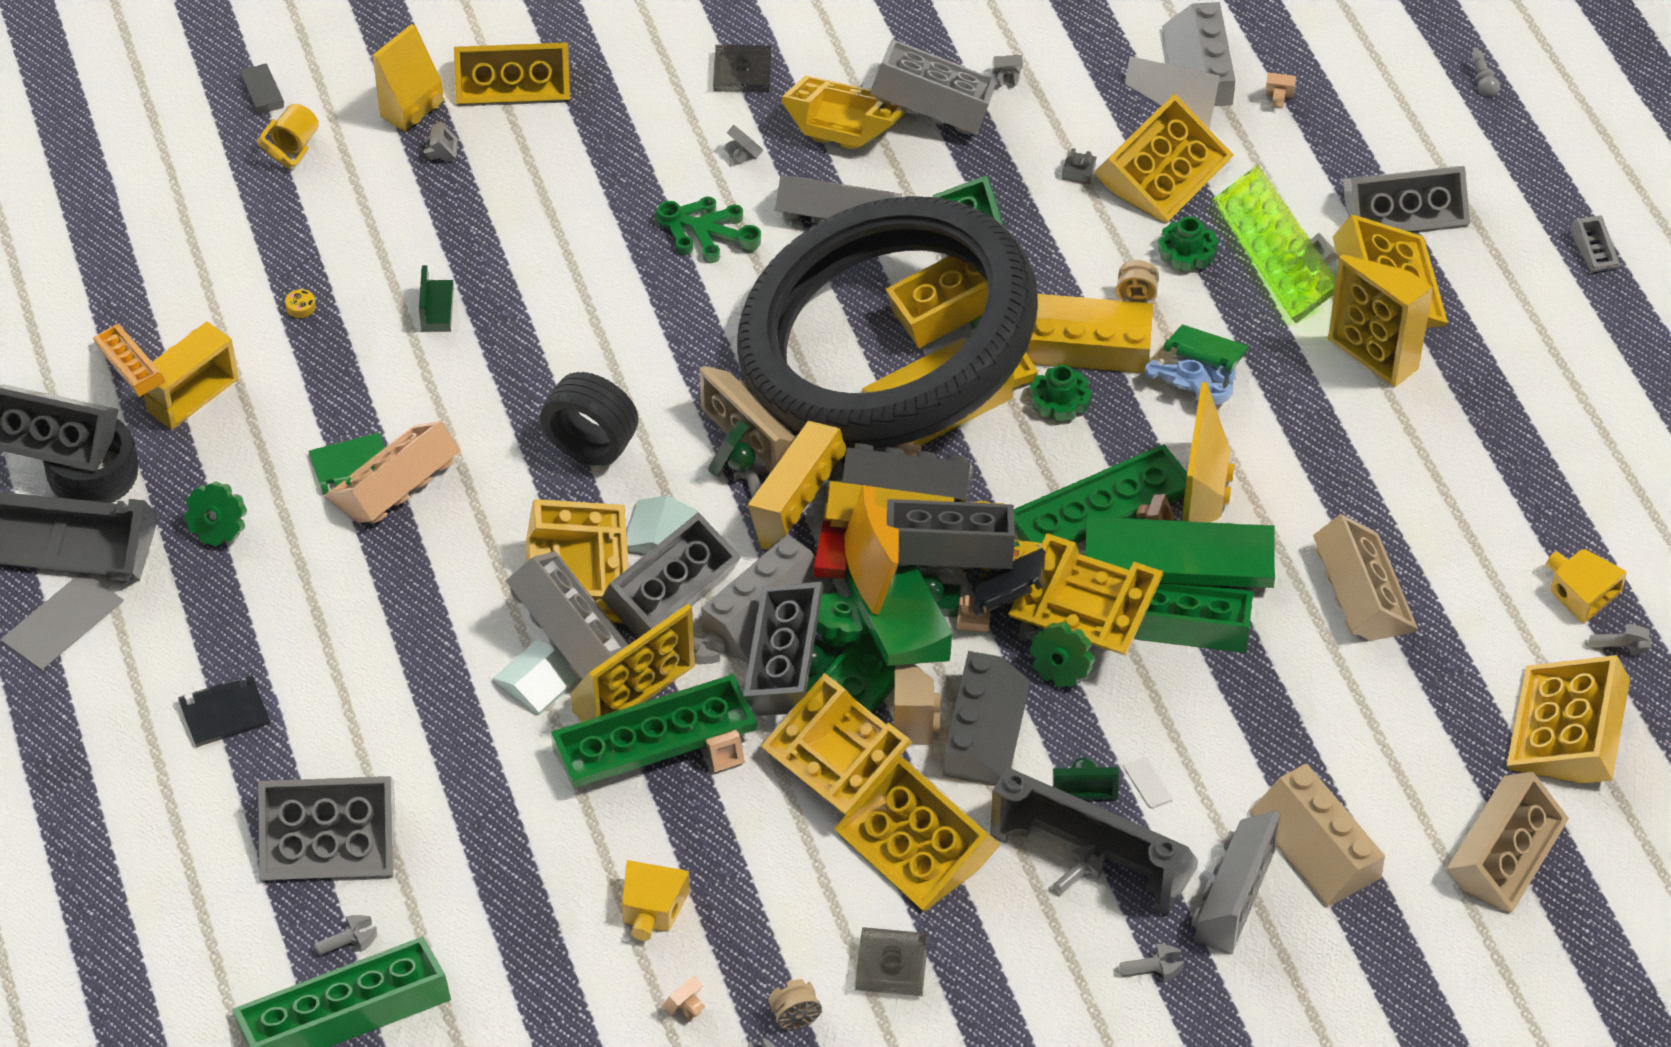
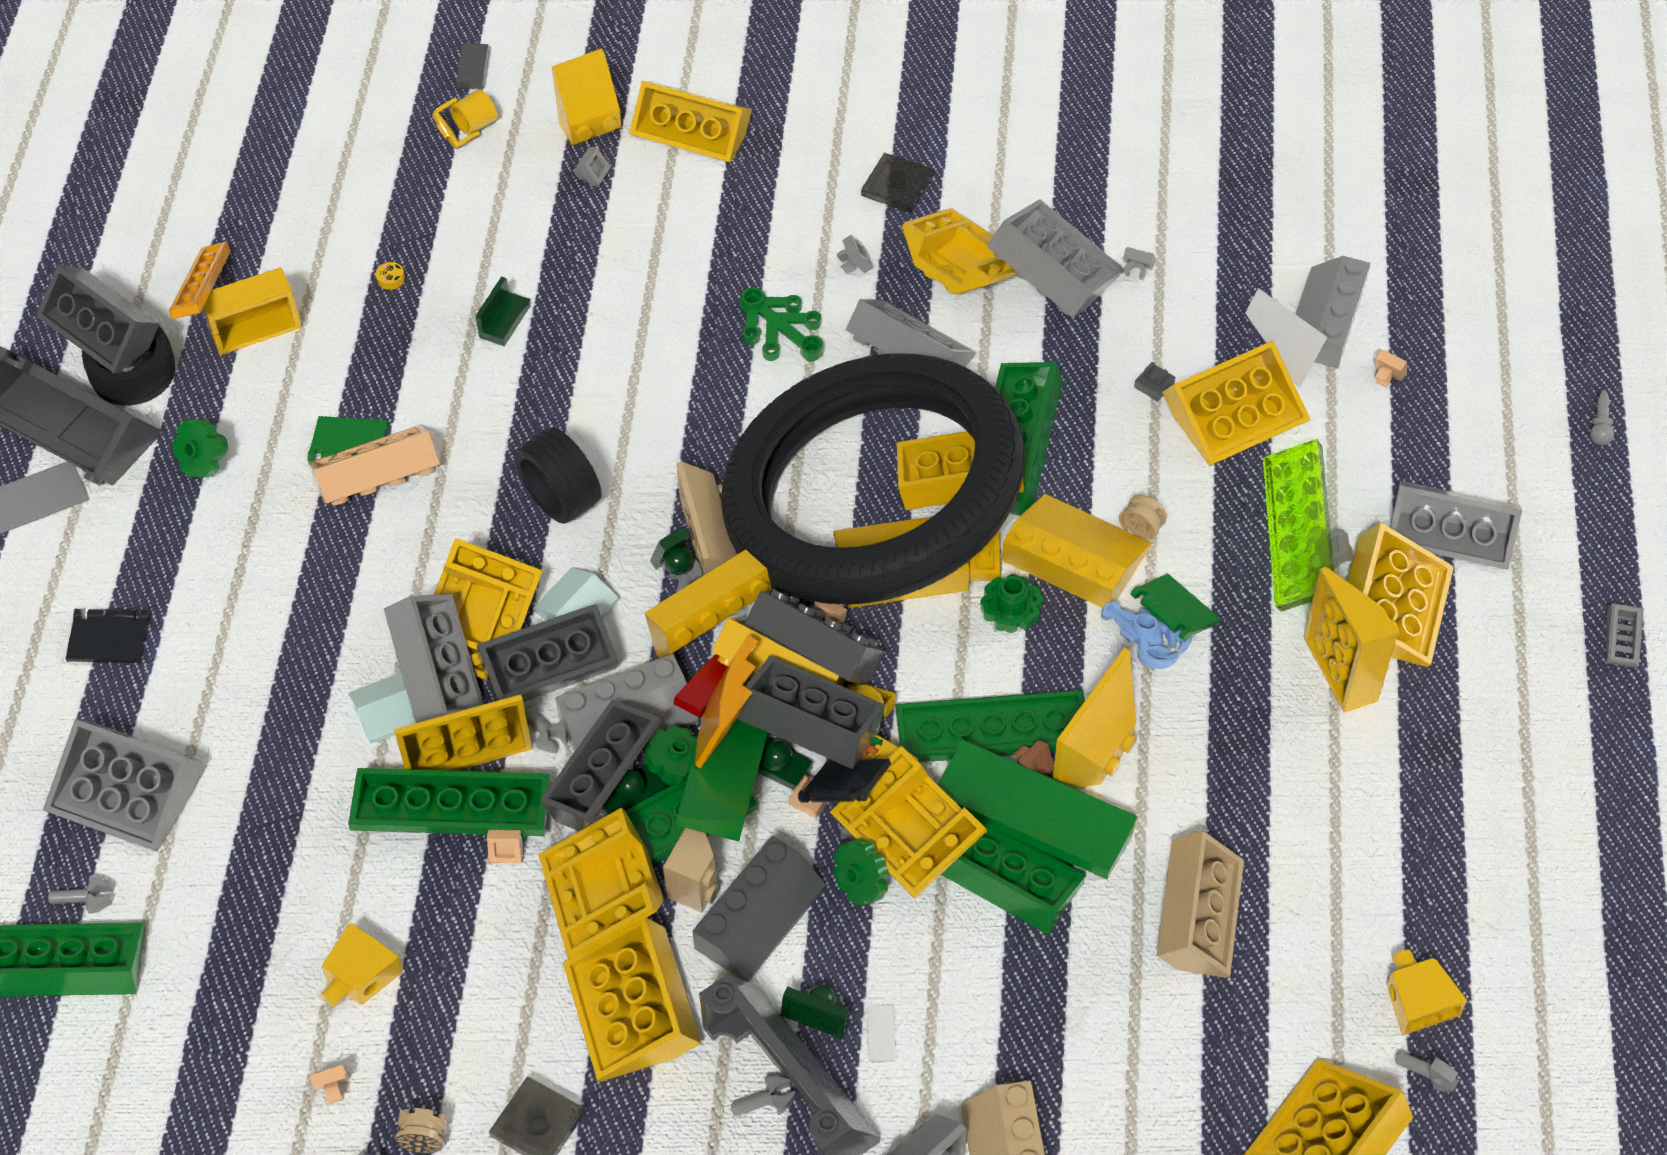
camera: 25 degrees right, 5 degrees up
green plant [1158,216,1218,271] -> none

